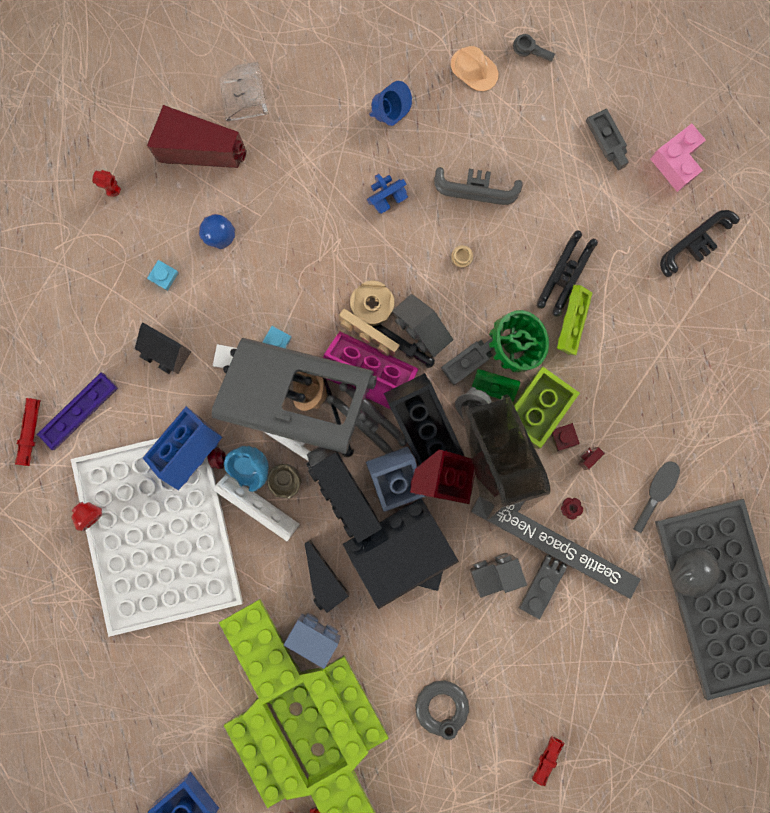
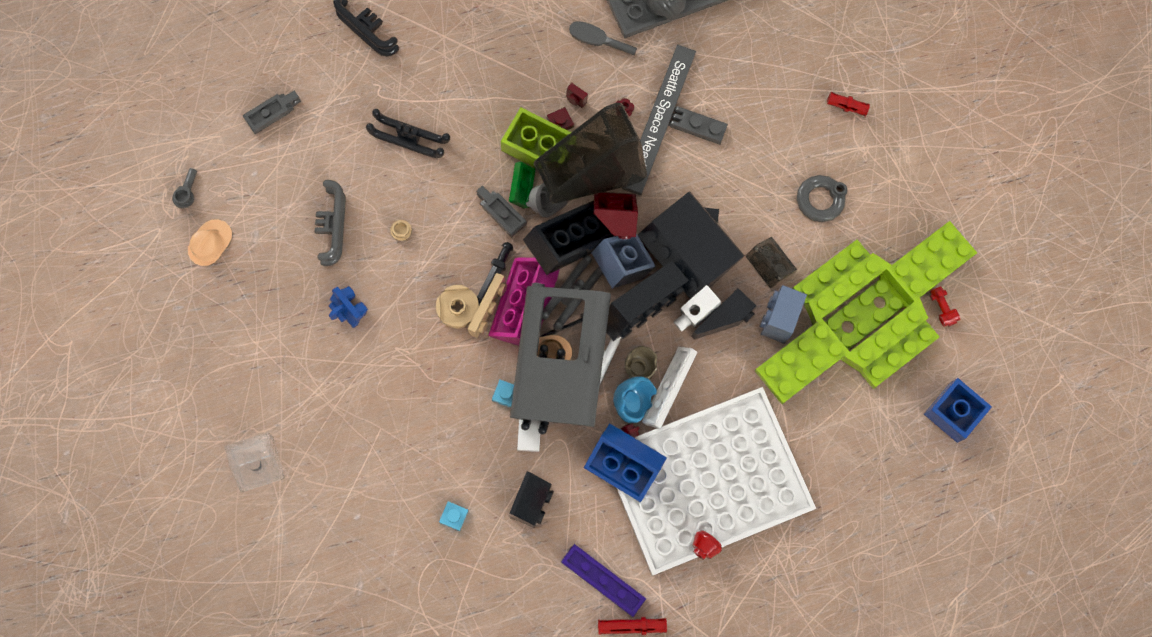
camera: 105 degrees left, 10 degrees down
red bar [92,170,121,197] -> none
dark red slope [147,105,247,168] -> none
blue hair [199,214,235,249] -> none
blue piece [369,81,412,126] -> none
dark grey brick [392,294,454,357] -> none
dark grey brick [469,553,527,598] -> none
green gear [489,310,549,373] -> none
lime plate [557,285,593,355] -> none
bright pink brick [650,124,706,192] -> none
none -> white torso [674,285,721,332]
none -> clear smoke bracket [746,237,797,288]

